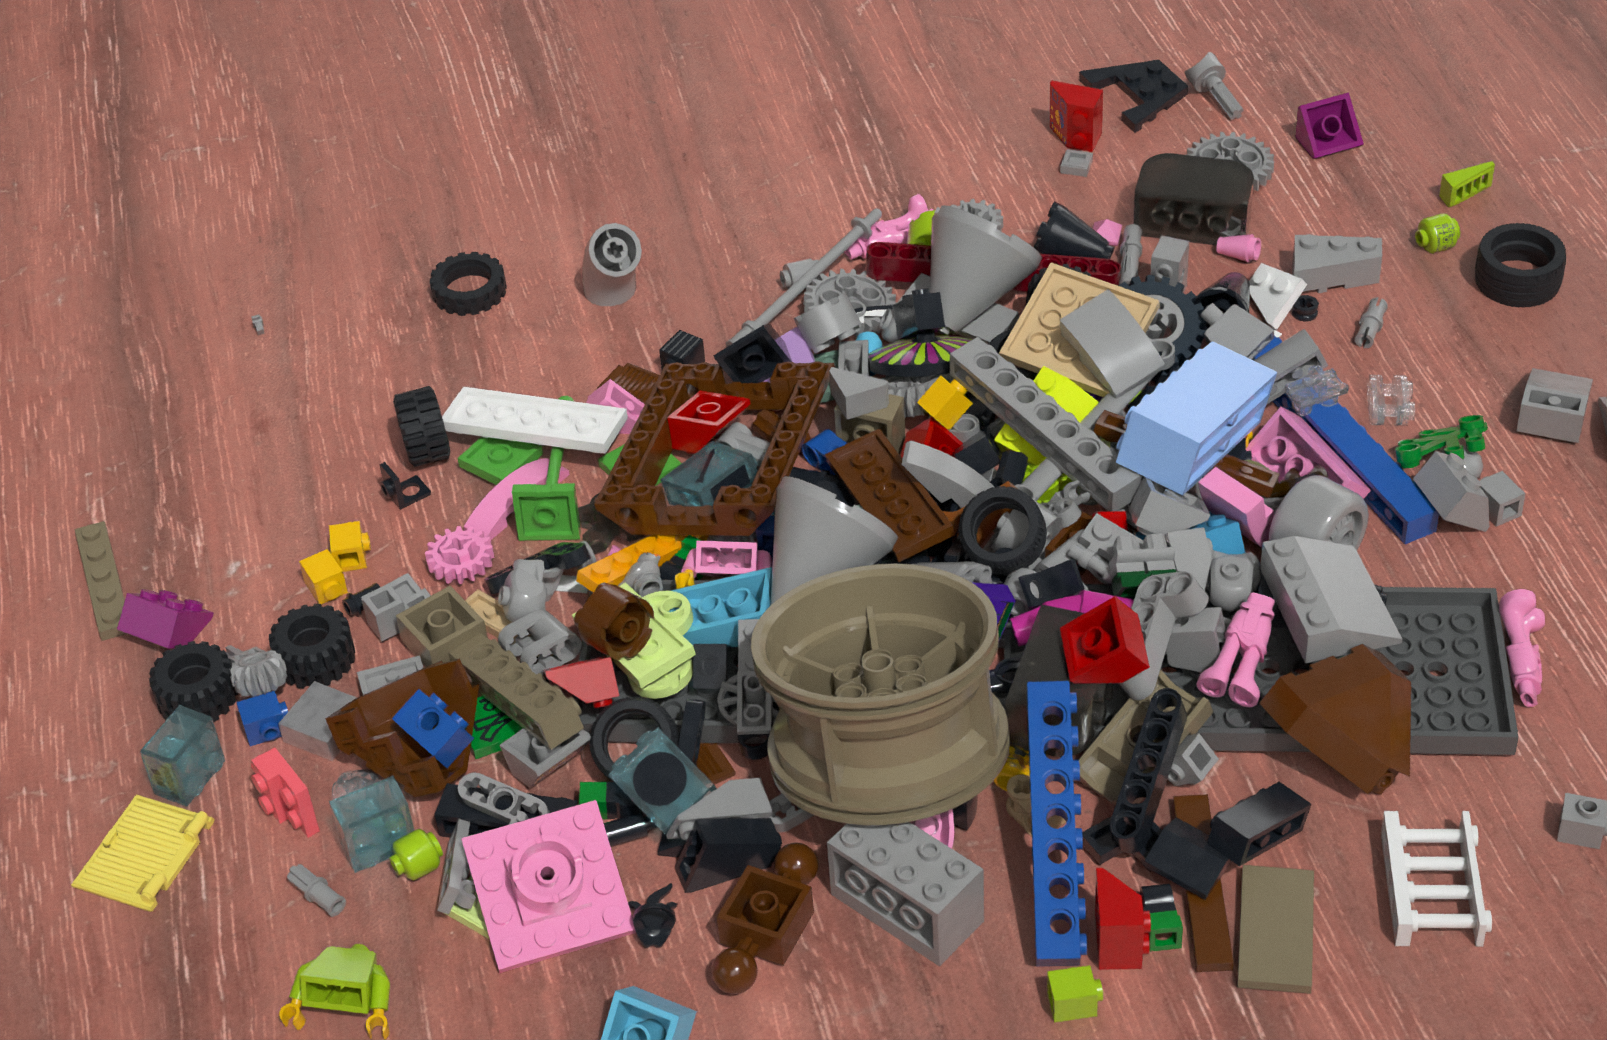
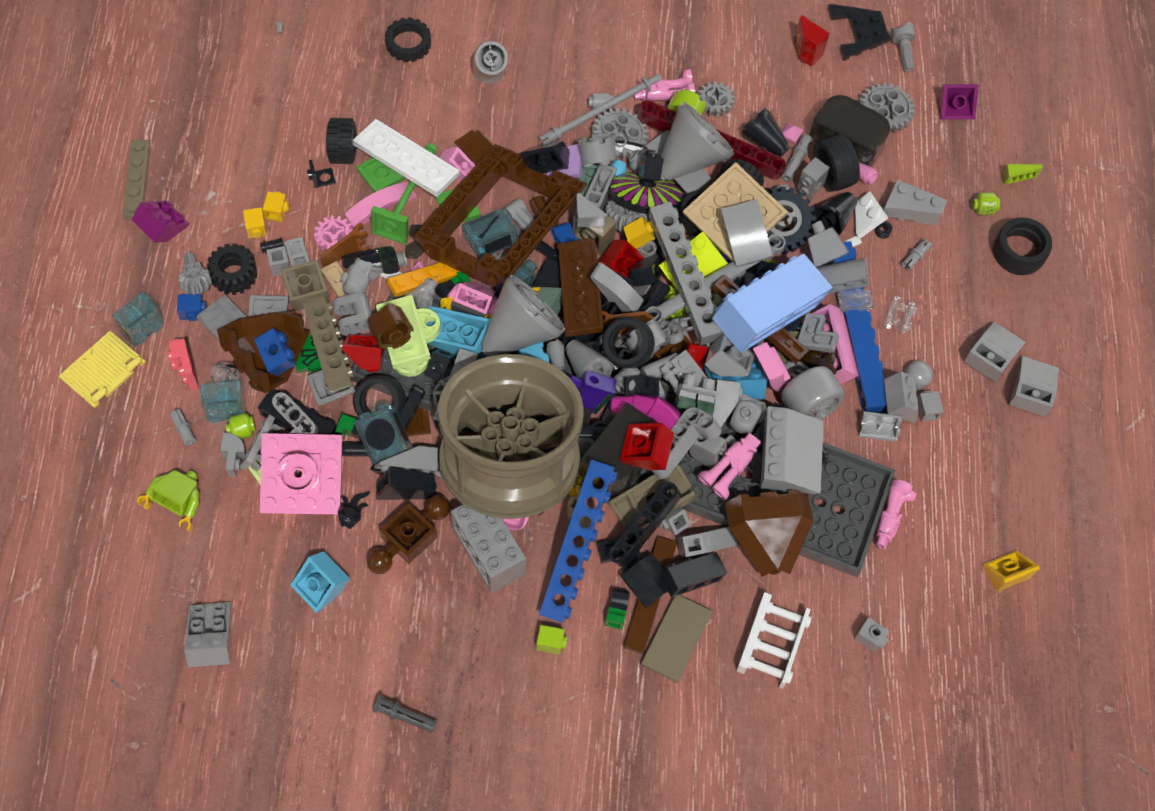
camera: 10 degrees right, 20 degrees up
black tyre [149,641,238,727] -> none
black brick [659,330,705,370] -> none
red slope [667,390,751,454] -> none
light grey tile [1060,149,1093,177] -> none
red slope [1095,868,1151,970] -> none
green plant [1395,415,1488,468] -> none
none -> light grey brick [220,433,246,477]
none -> dark orange flag [320,223,370,267]
none -> light grey slope [677,527,738,557]
none -> light grey plate [798,313,839,353]
none -> black tyre [813,134,860,192]
none -> light grey hinge [859,411,902,442]

